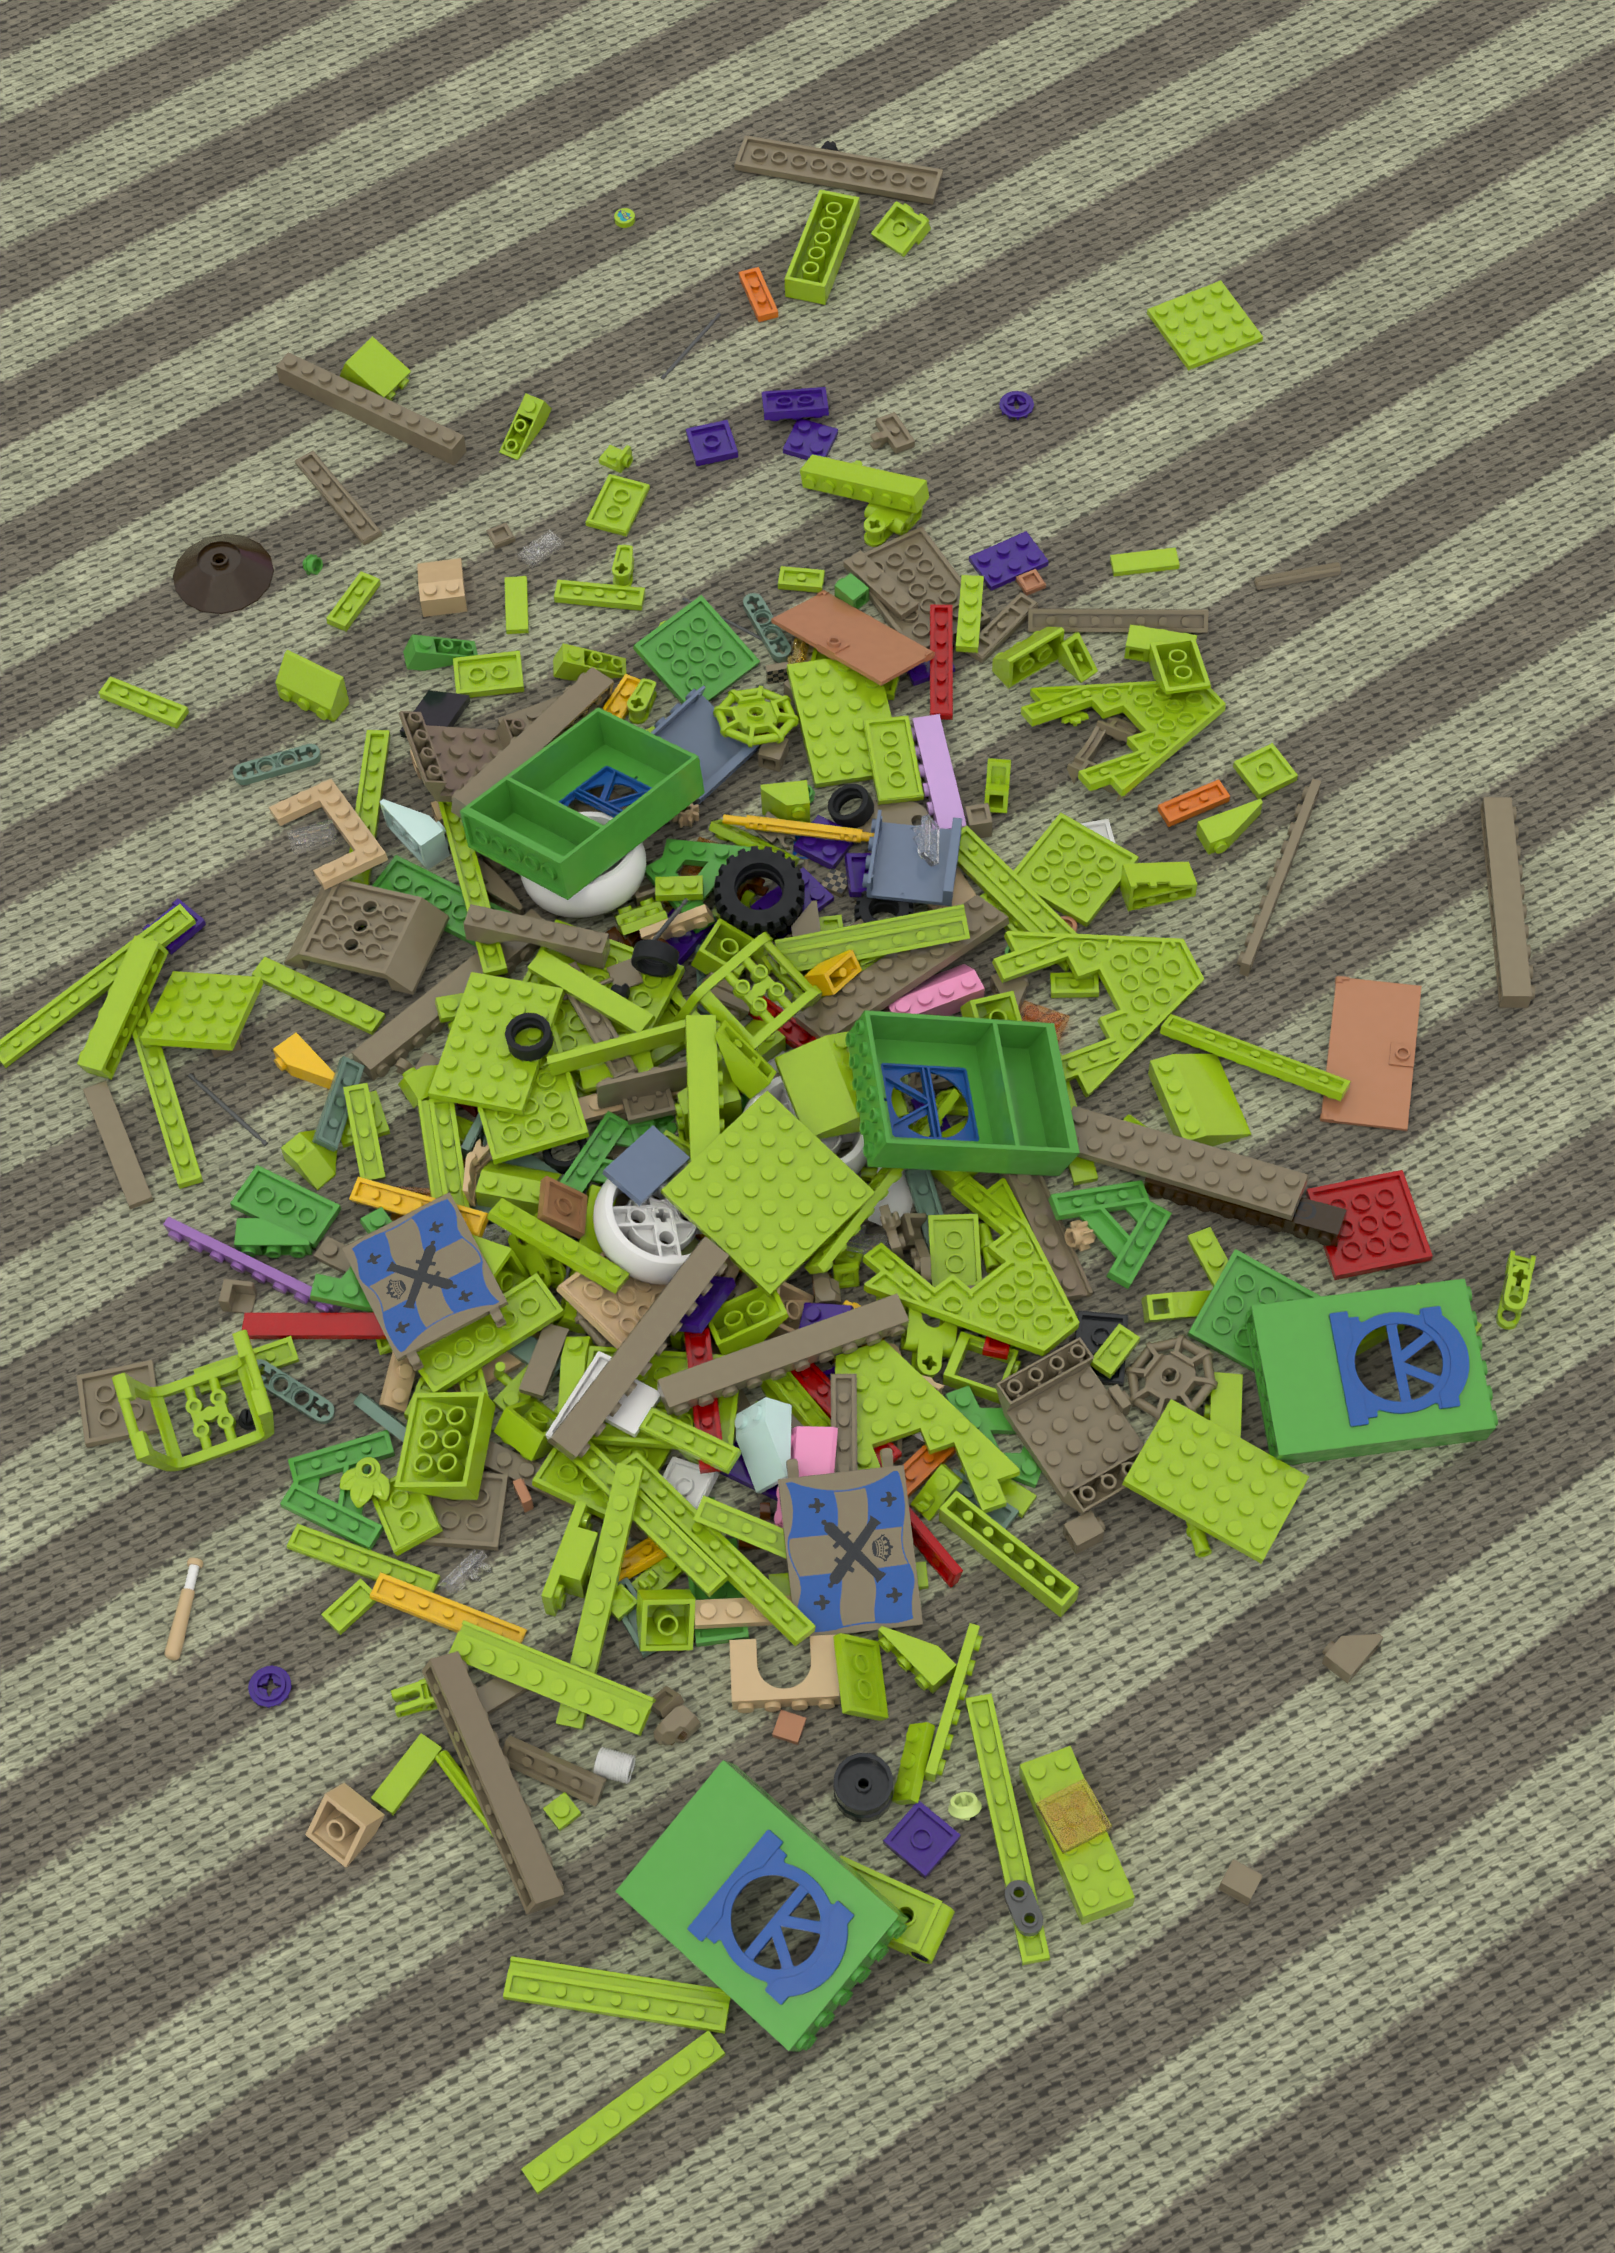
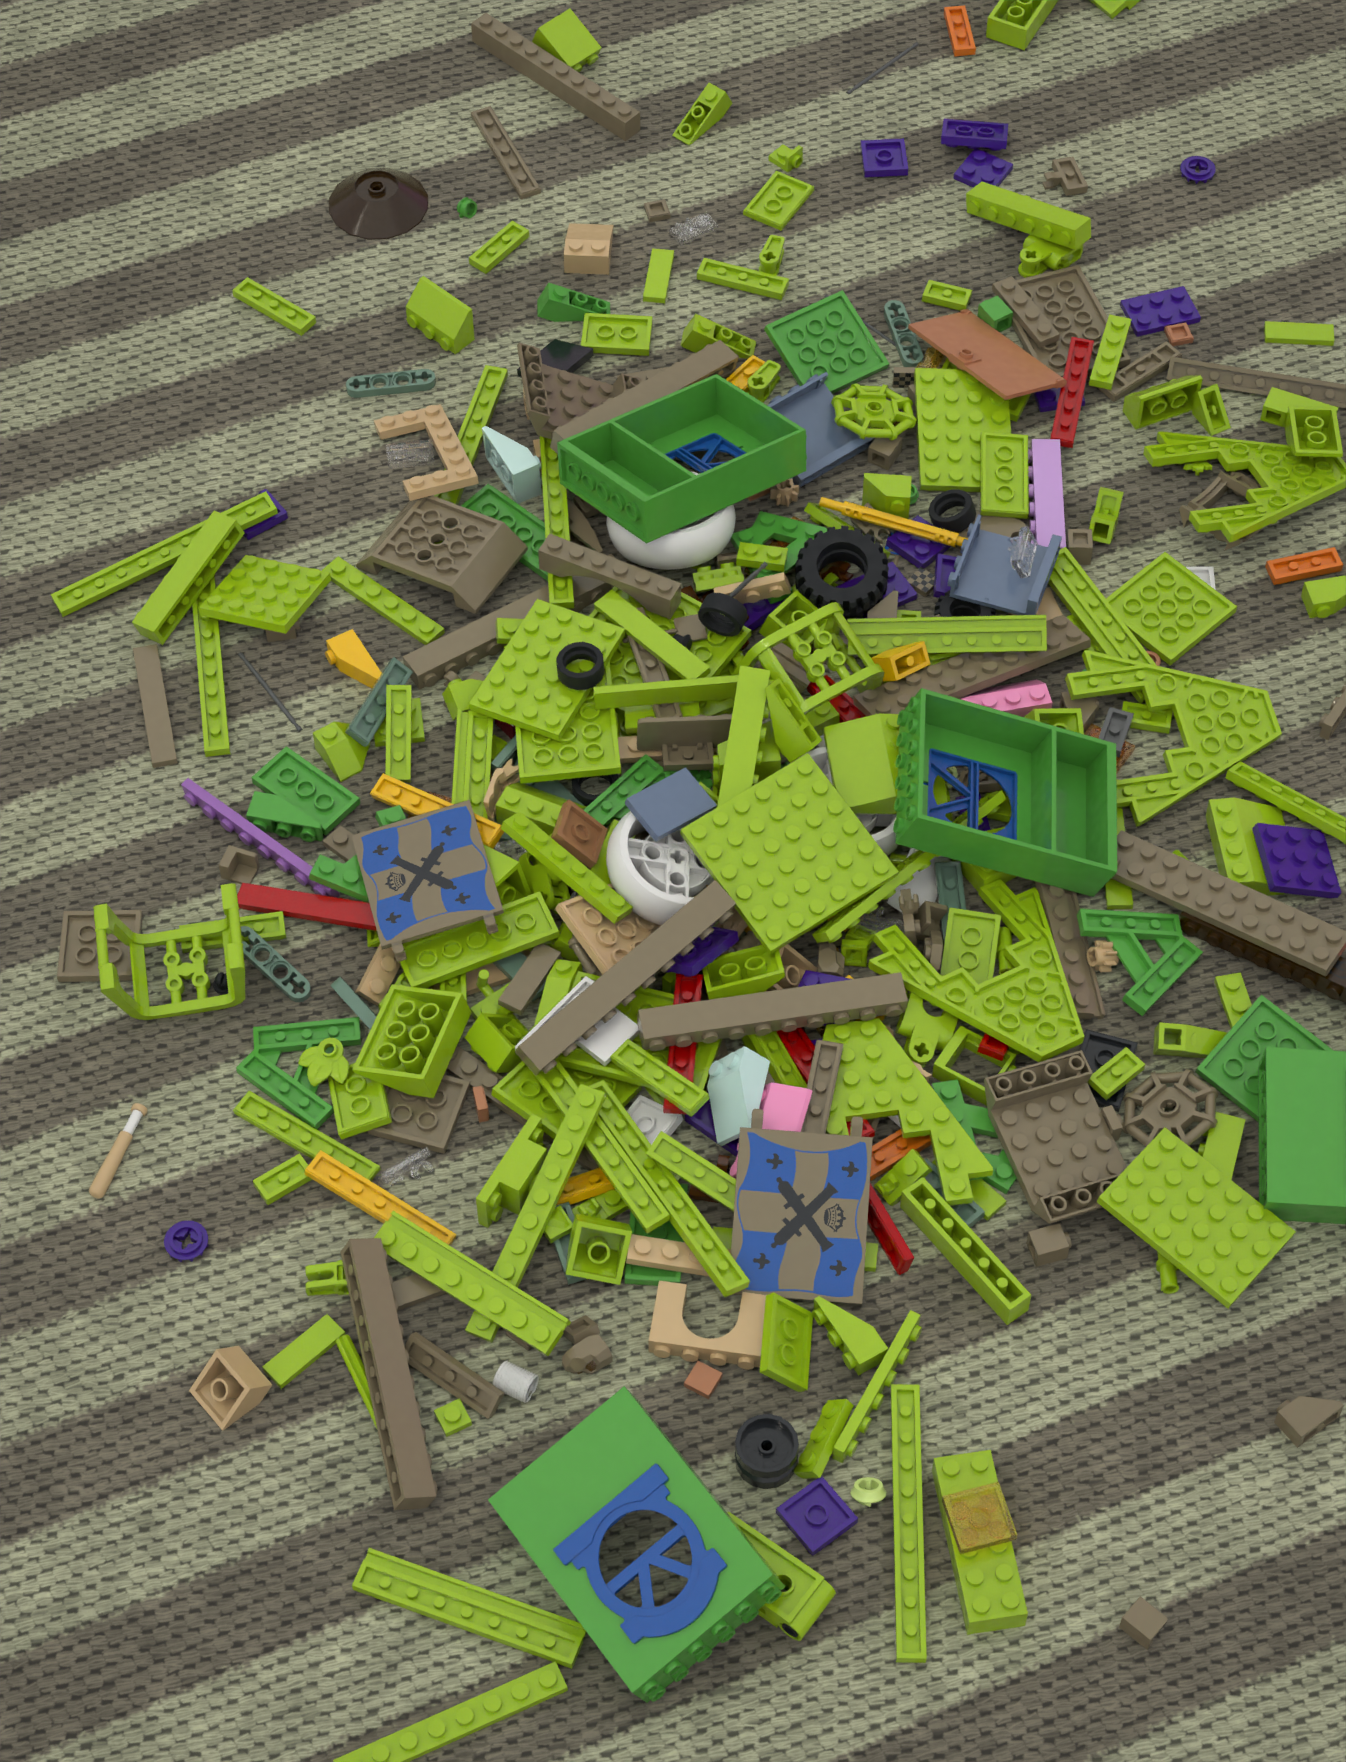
camera: 10 degrees right, 5 degrees down
dark grey plate [1004,1880,1043,1937] -> none
lime wedge [1120,862,1197,911] -> none
none -> dark grey plate [1098,707,1134,757]
none -> dark purple plate [1252,823,1341,898]

